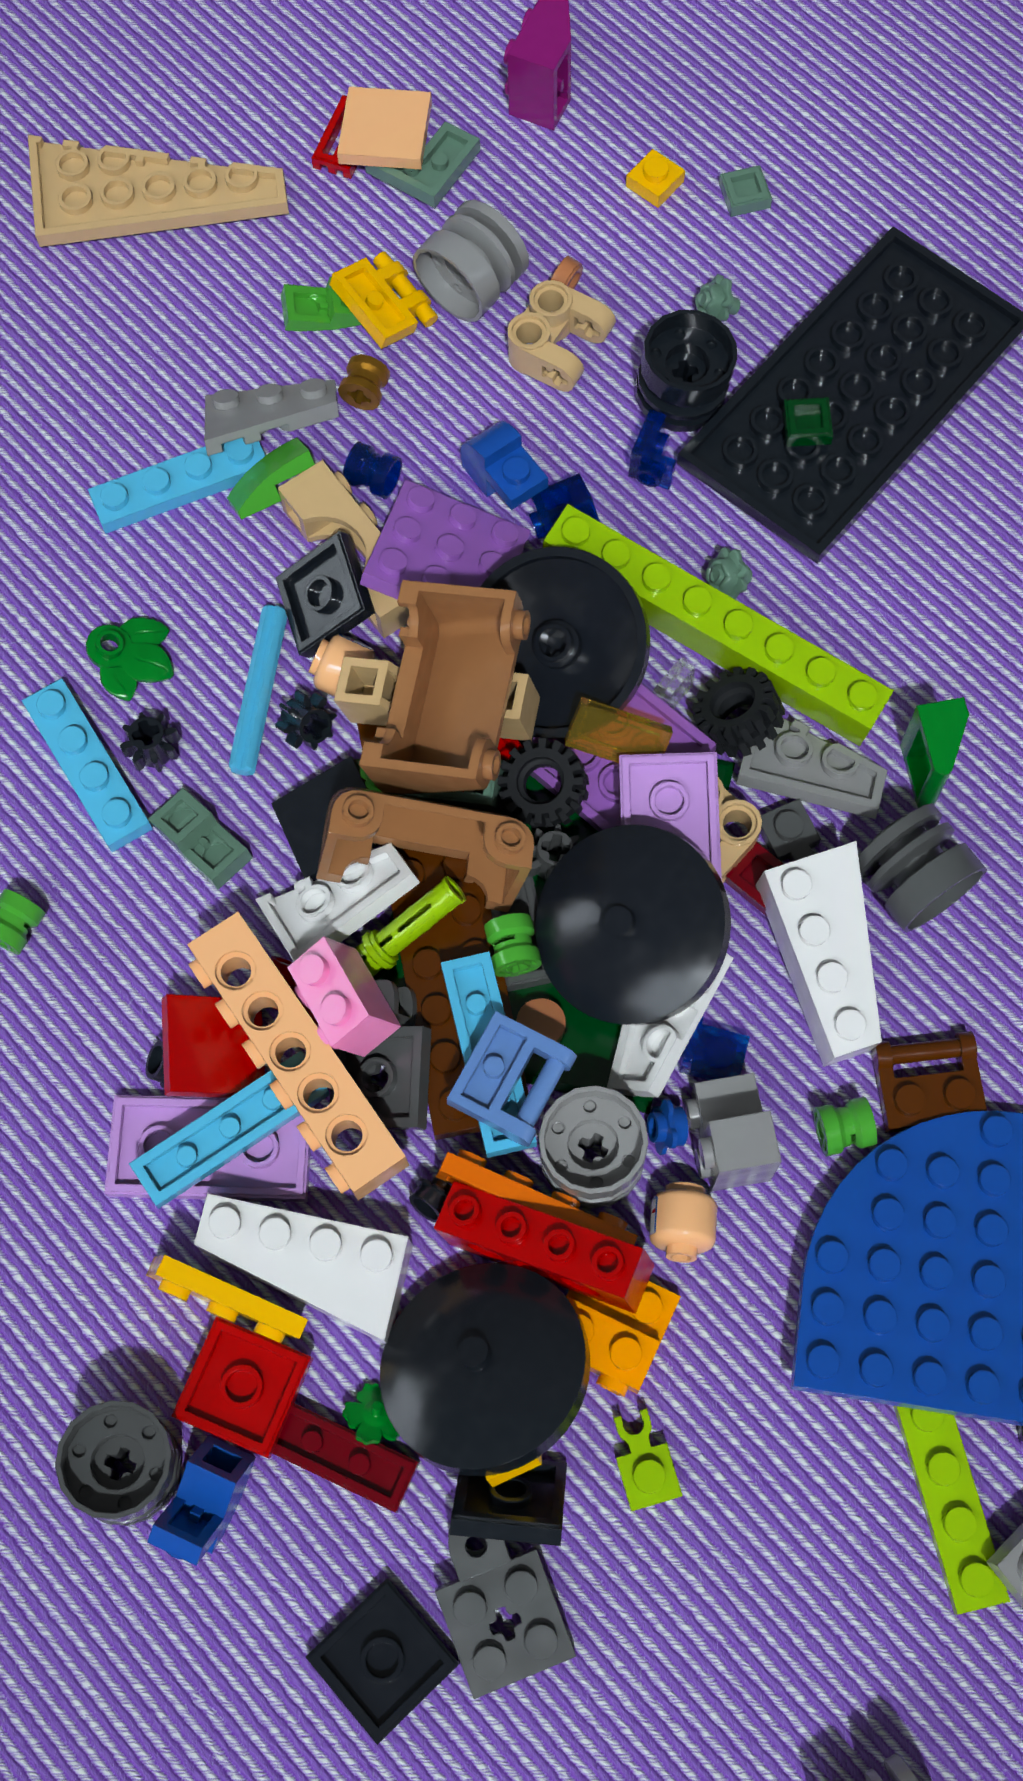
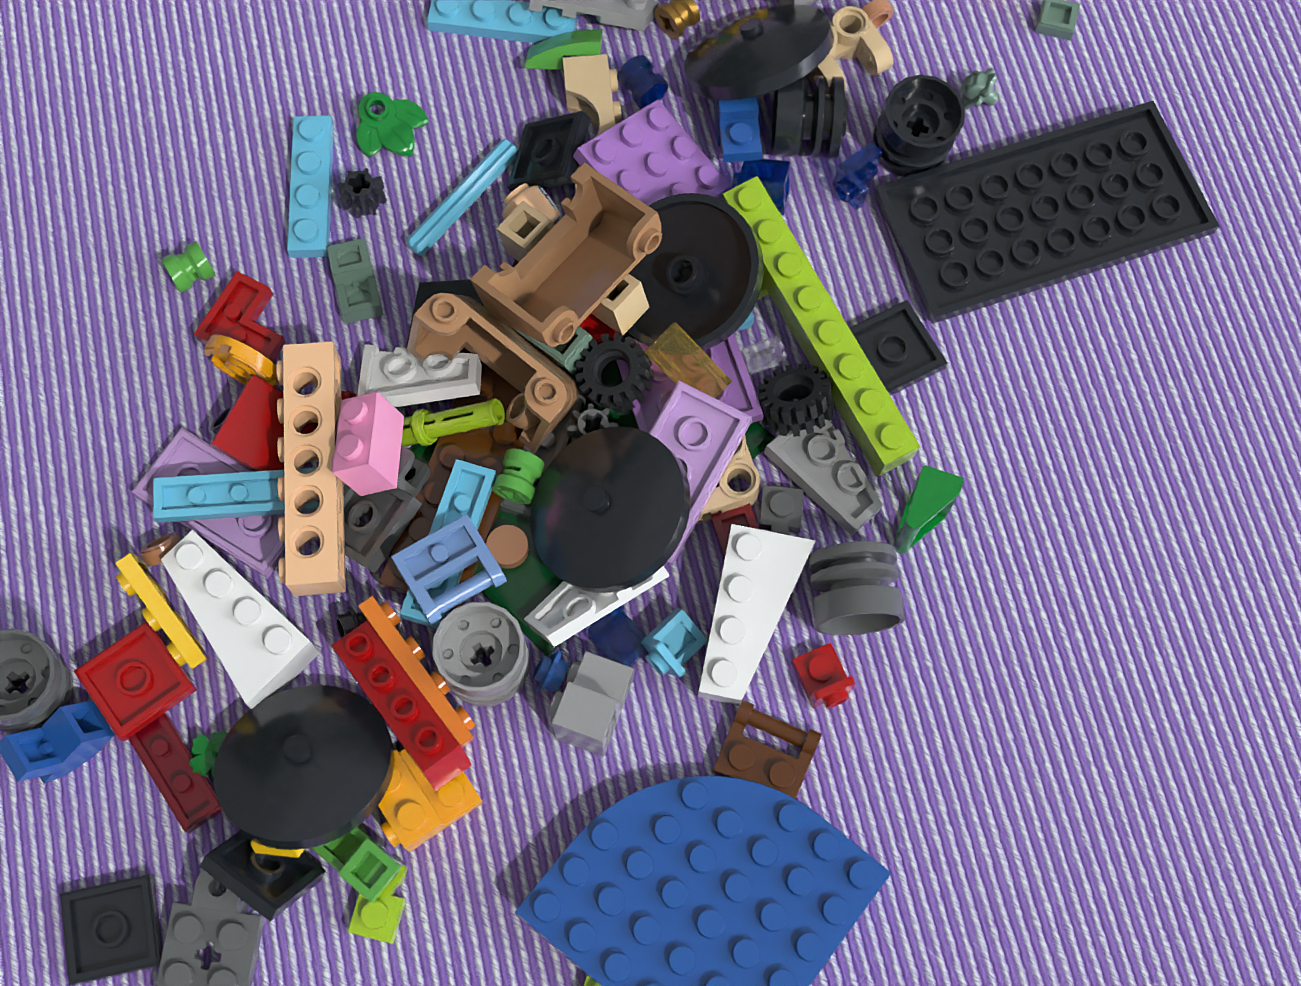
camera: 25 degrees right, 0 degrees up
black gear [275,690,337,750] -> none
light nougat head [649,1182,717,1263] -> none
sand green plant [705,547,752,600] -> none
dark green tile [782,397,833,447] -> none
bright green wheel [813,1096,877,1157] -> none
none -> nougat tile [140,532,182,566]
none -> red plate [194,271,286,362]
none -> light orange tile [203,335,279,388]
none -> bright green slope [312,826,402,903]
none -> medium nougat hinge [506,393,540,430]
none -> medium azure bracket [641,608,708,678]
none -> black dish [684,4,834,100]
none -> black wheel [771,76,848,159]
none -> red bracket [791,642,856,709]
none -> black tile [849,300,948,396]

